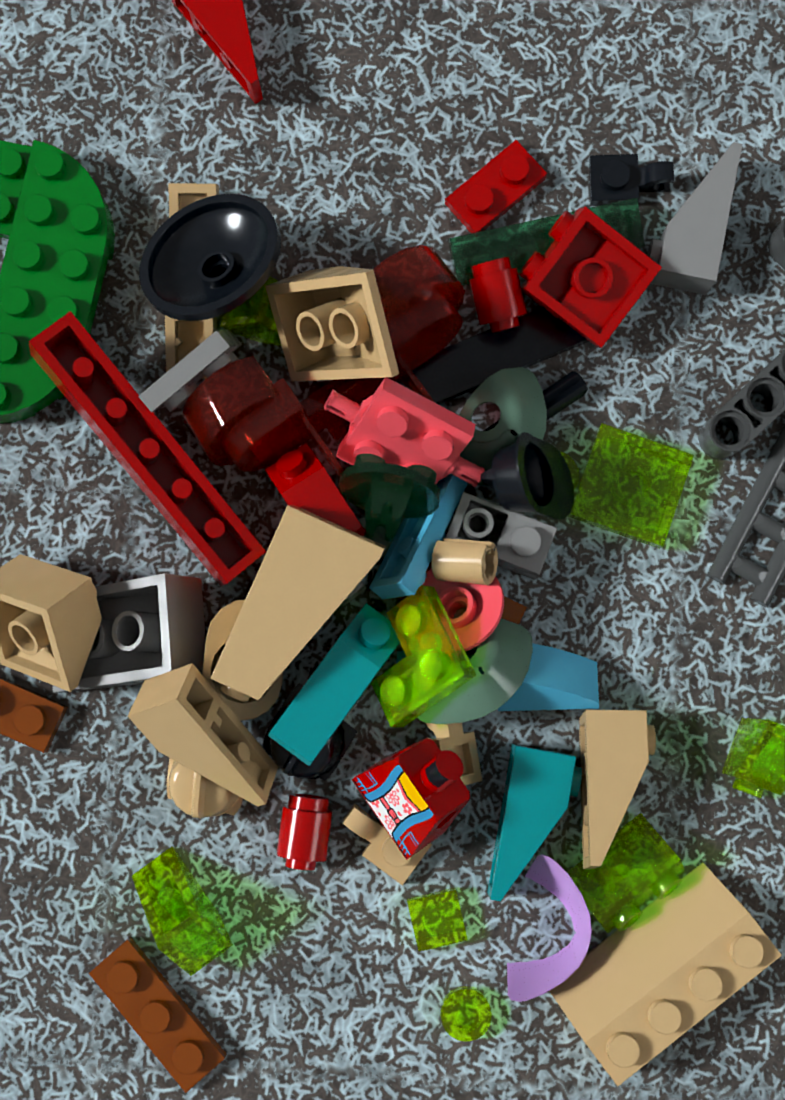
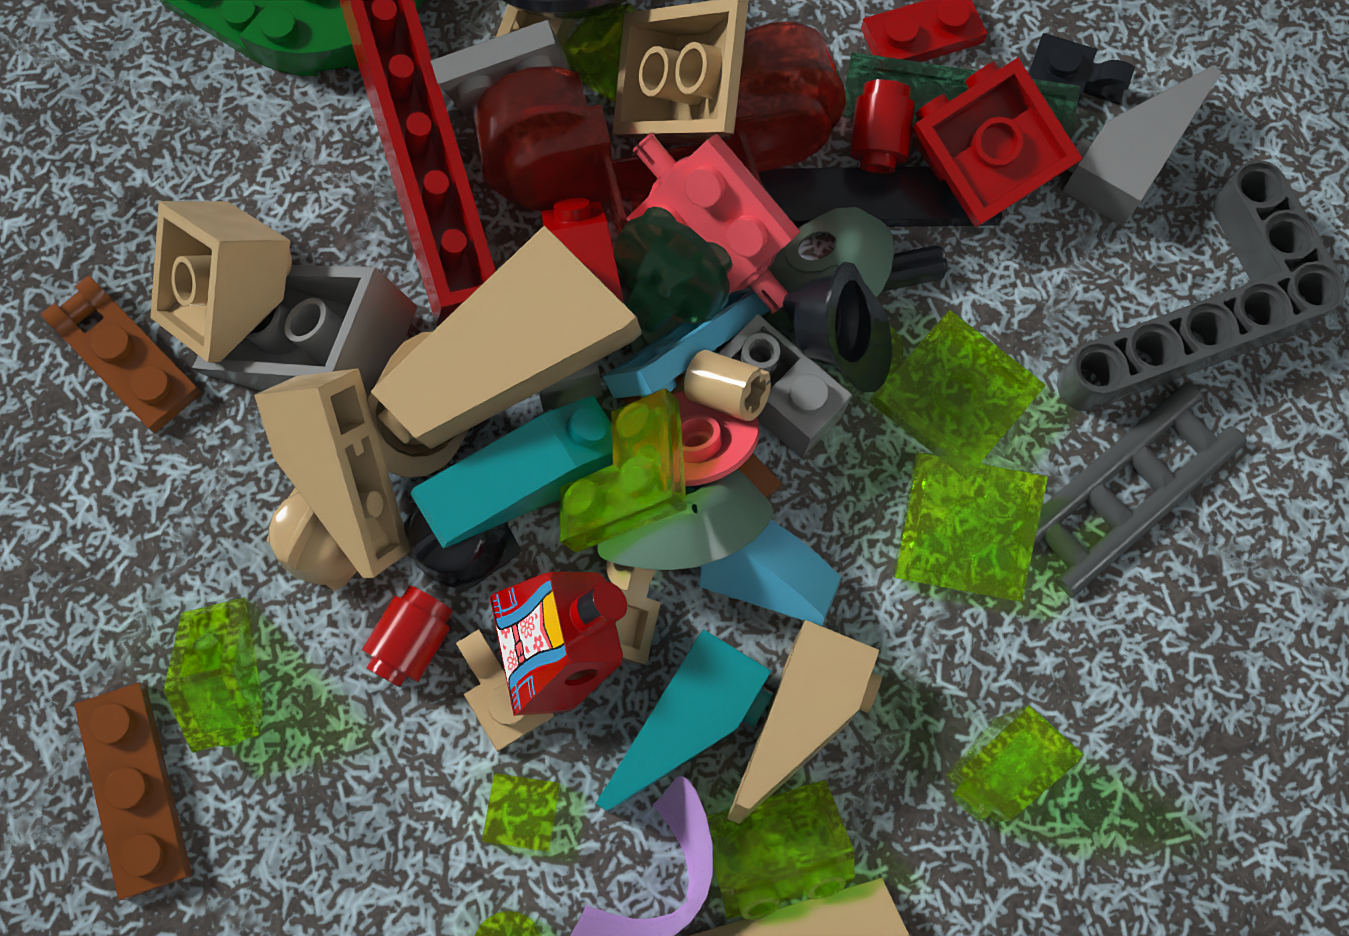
camera: 15 degrees right, 10 degrees down
none -> clear neon green plate [893,451,1048,602]

